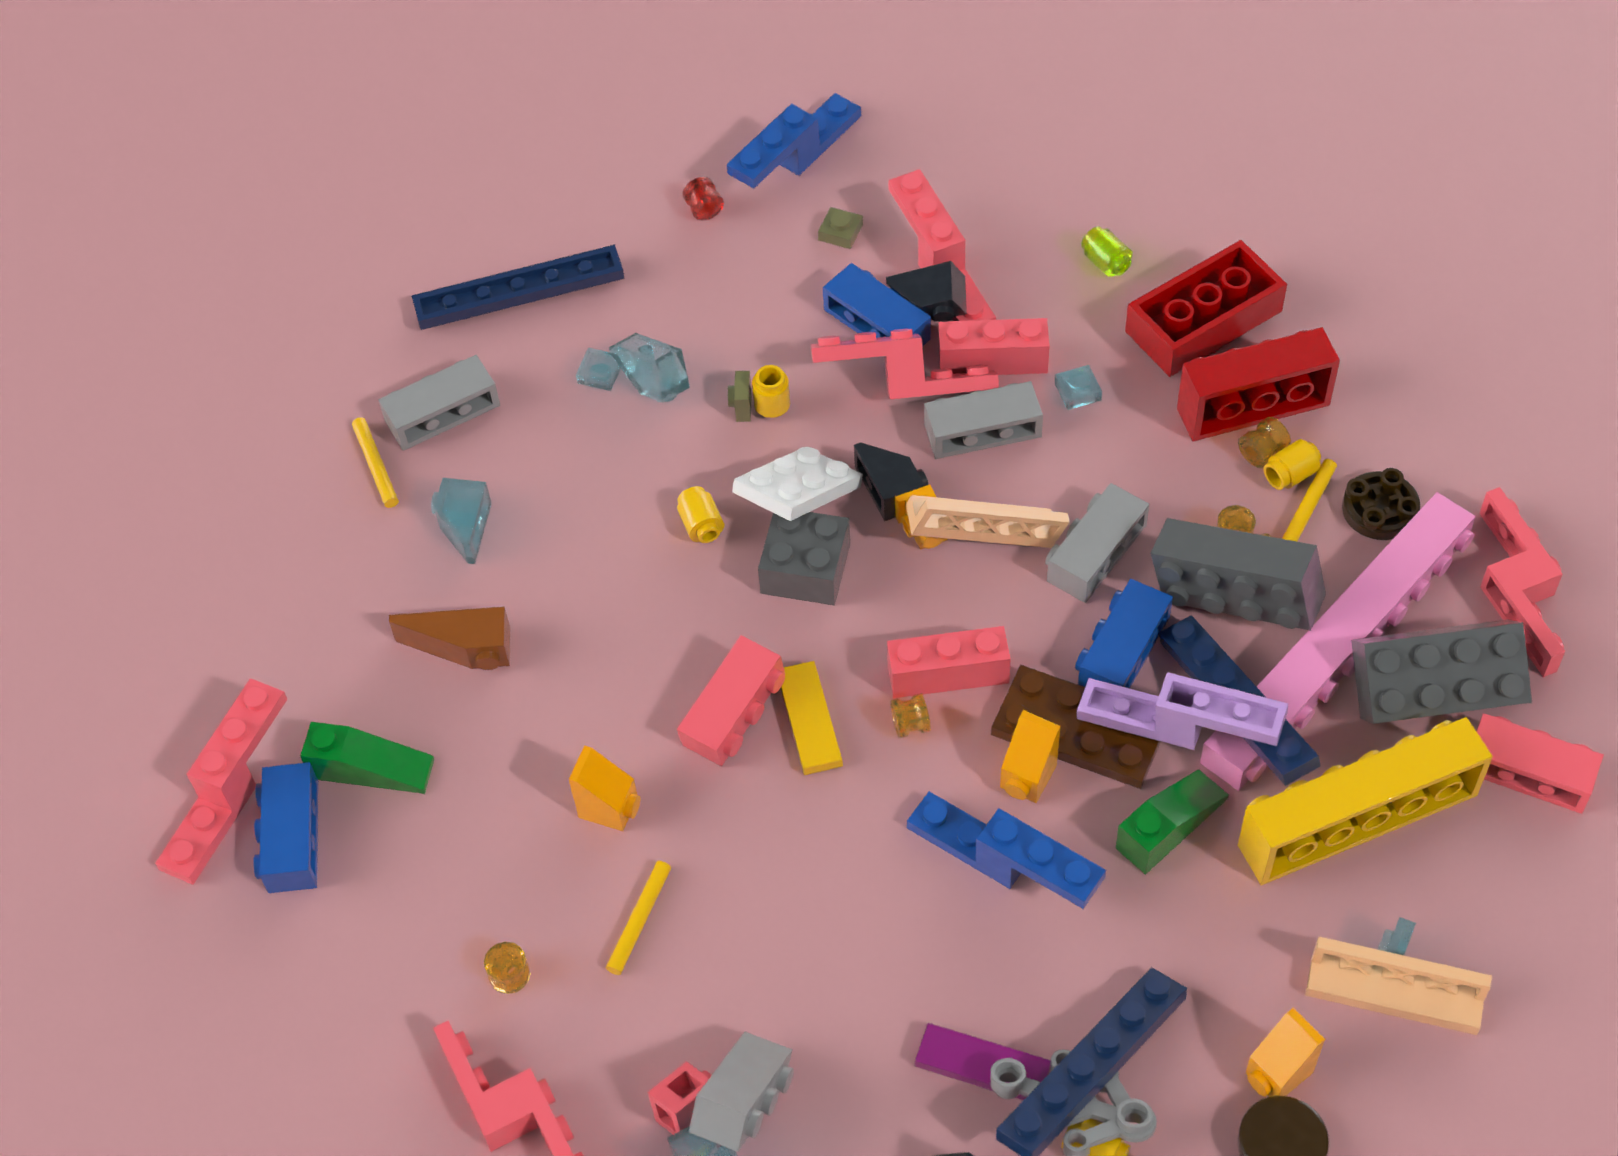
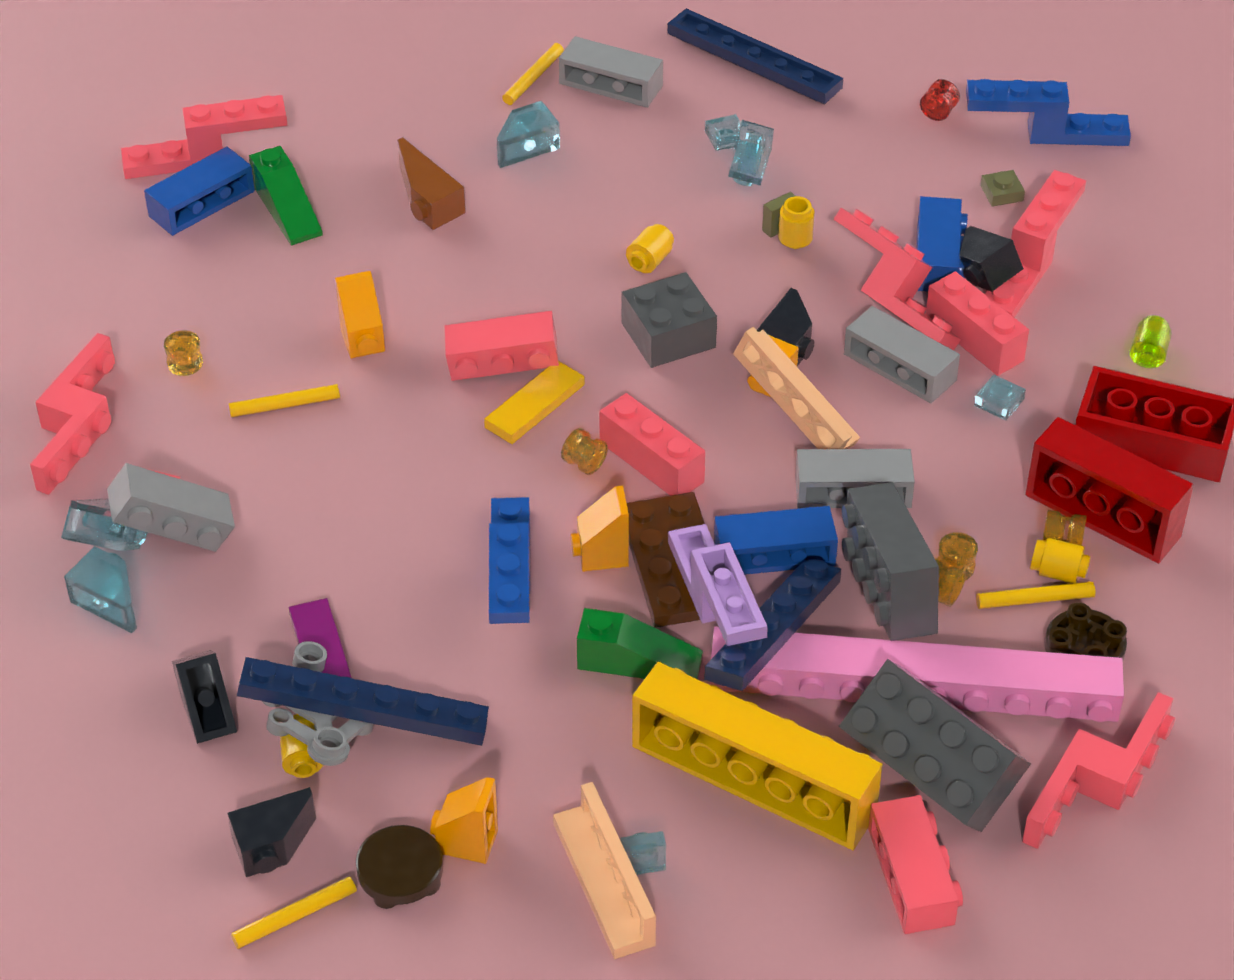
camera: 50 degrees right, 10 degrees down
white plate [732,447,863,521] -> none

